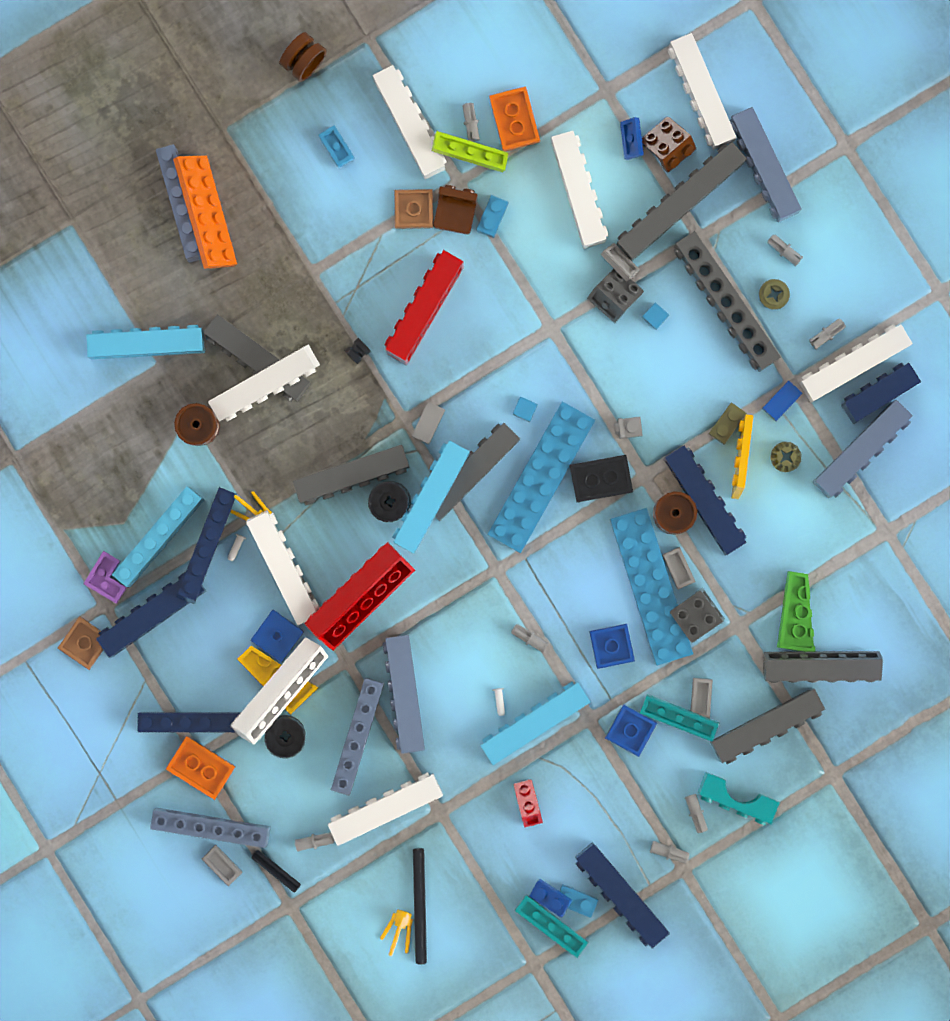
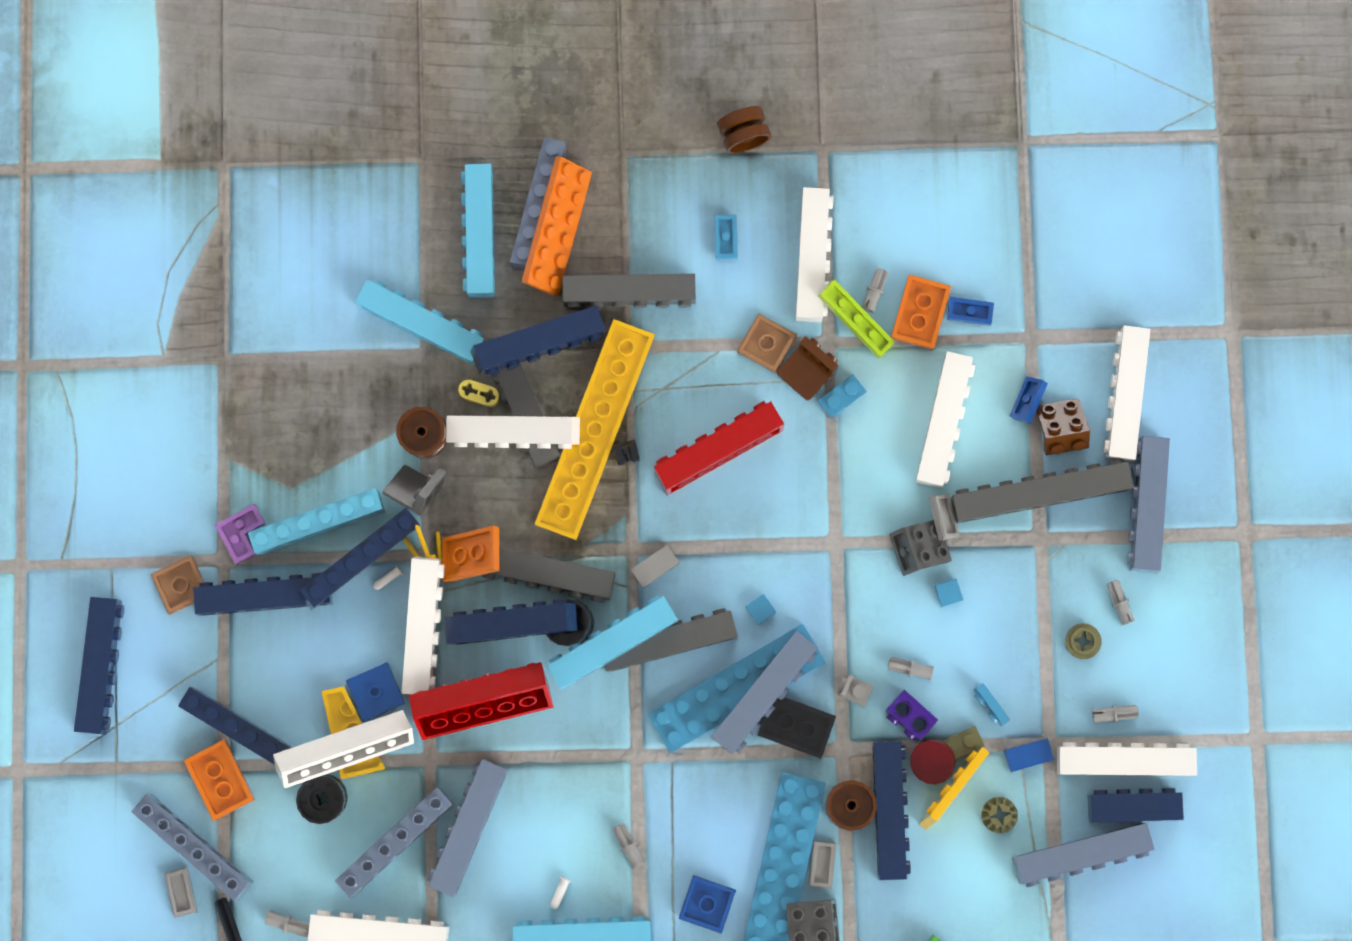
camera: 30 degrees right, 5 degrees down
dark grey brick [674,231,781,372] -> none
none -> dark blue brick [74,597,124,735]
none -> dark grey bracket [382,465,447,515]
none -> orange plate [442,525,499,583]
none -> dark blue brick [445,599,577,645]
none -> light yellow beam [458,380,500,408]
none -> medium azure brick [461,164,495,298]
none -> dark blue brick [470,305,606,376]
none -> yellow plate [534,319,655,541]
none -> dark grey brick [563,274,696,309]
none -> sand blue brick [711,630,818,754]
none -> dark purple brick [885,690,938,741]
none -> light grey axle [888,657,934,680]
none -> dark red tile [910,739,956,785]
none -> blue plate [947,297,994,326]
none -> dark azure plate [974,683,1010,726]

